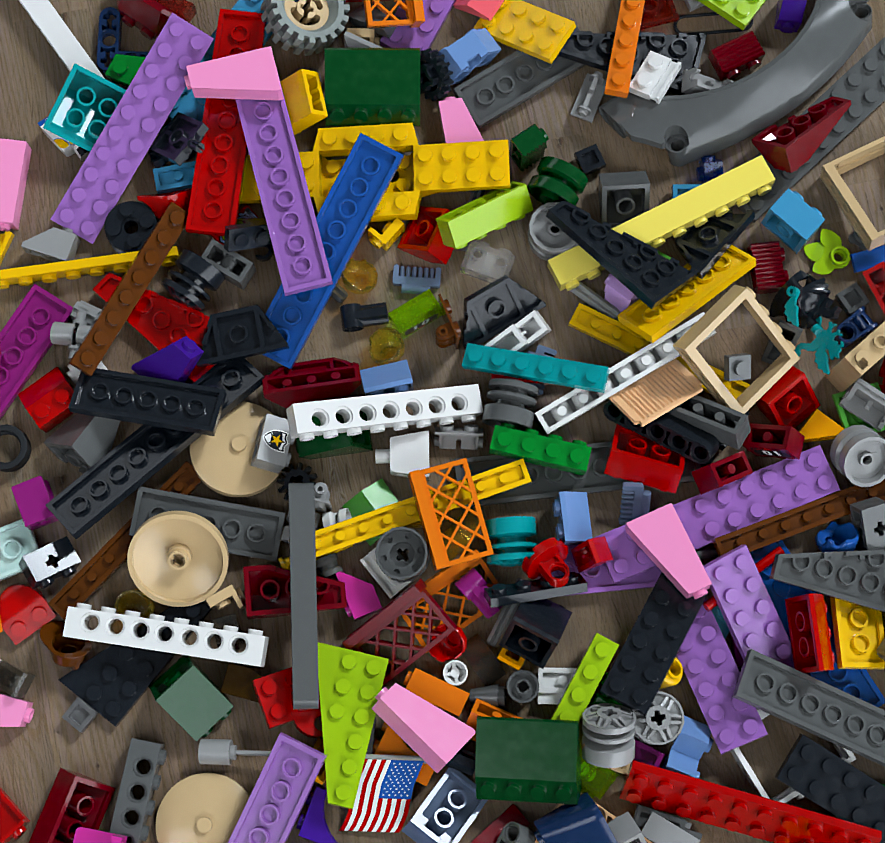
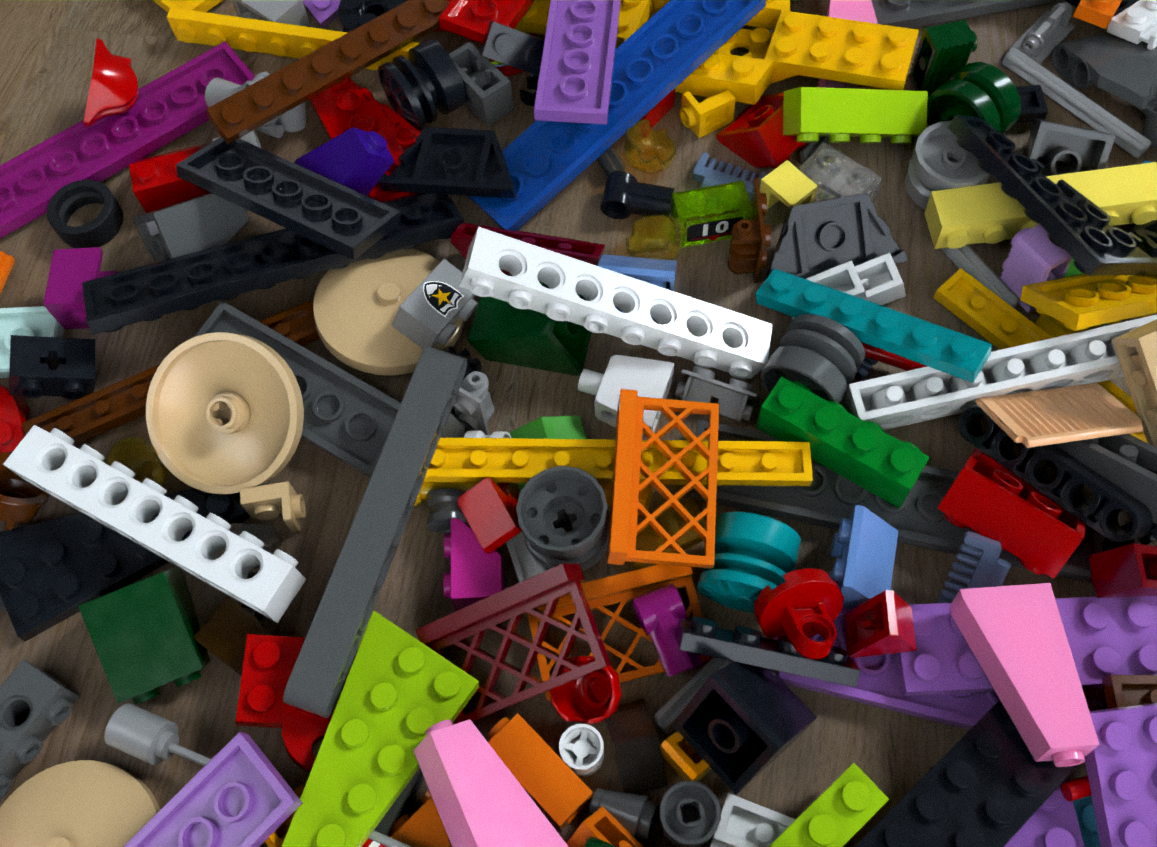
camera: 25 degrees right, 15 degrees down
dark red wedge [243,565,347,620] -> none
none -> red slope [457,477,521,555]
none -> light yellow panel [759,160,818,210]
none -> light grey axle [1002,47,1151,158]

